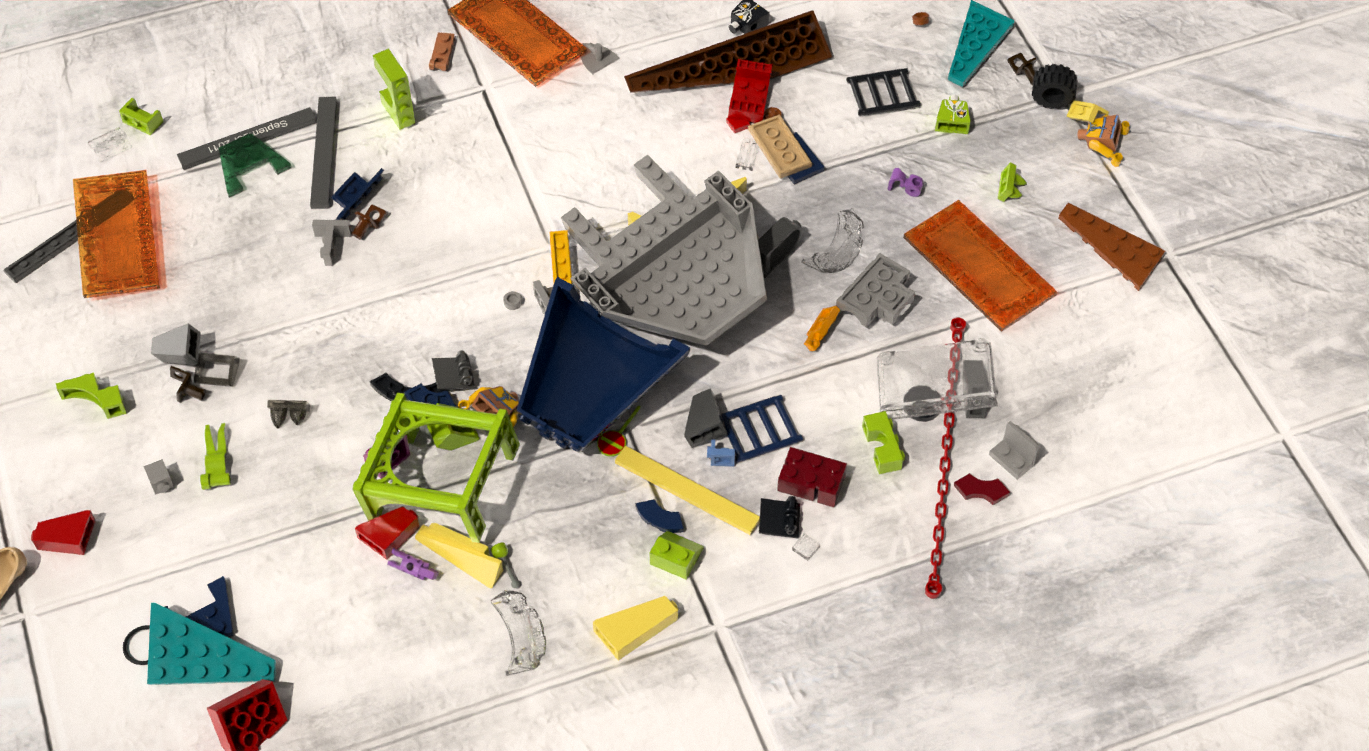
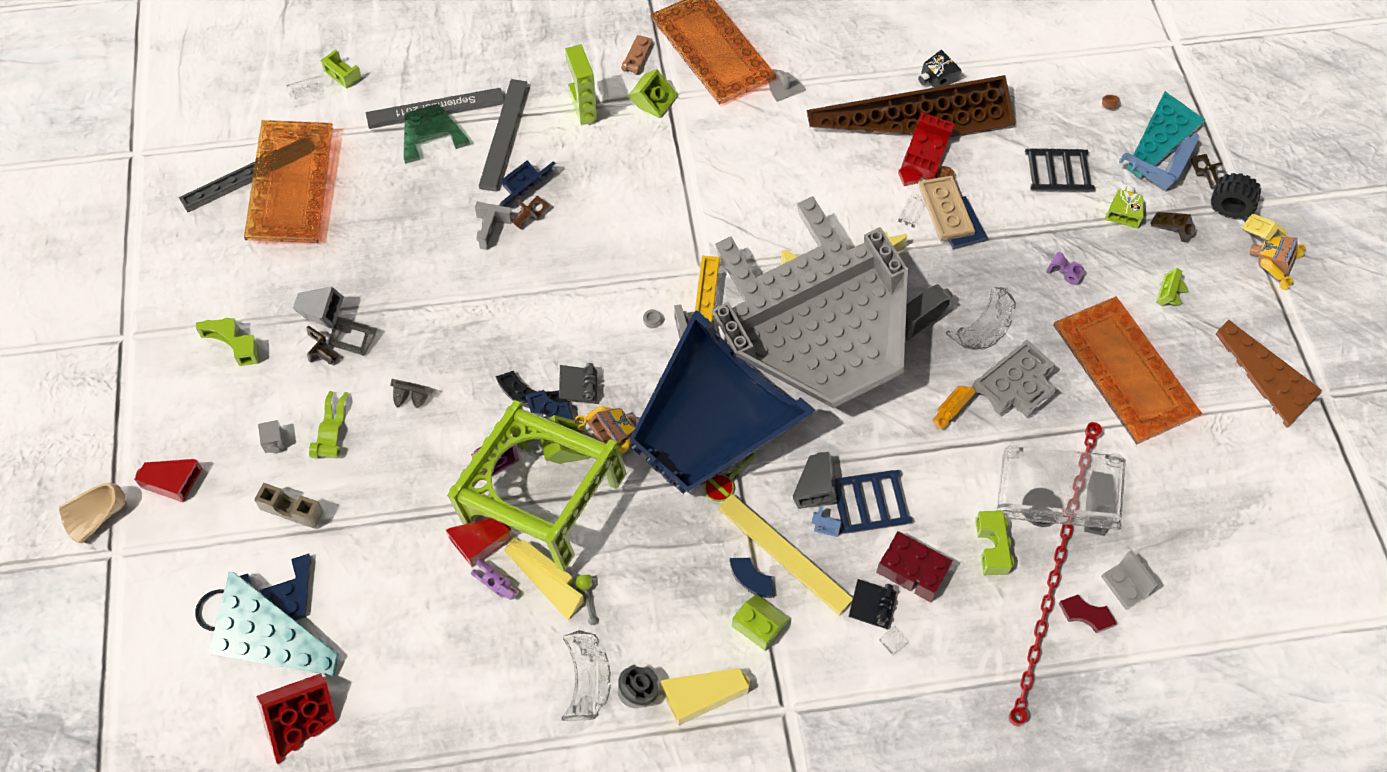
camera: 10 degrees right, 5 degrees up
none -> dark tan arch [254,482,324,529]
none -> dark grey cone [618,665,659,708]
none -> lime slope [628,69,678,118]
none -> medium blue hinge [1119,133,1199,191]
none -> dark brown bracket [1150,212,1196,242]

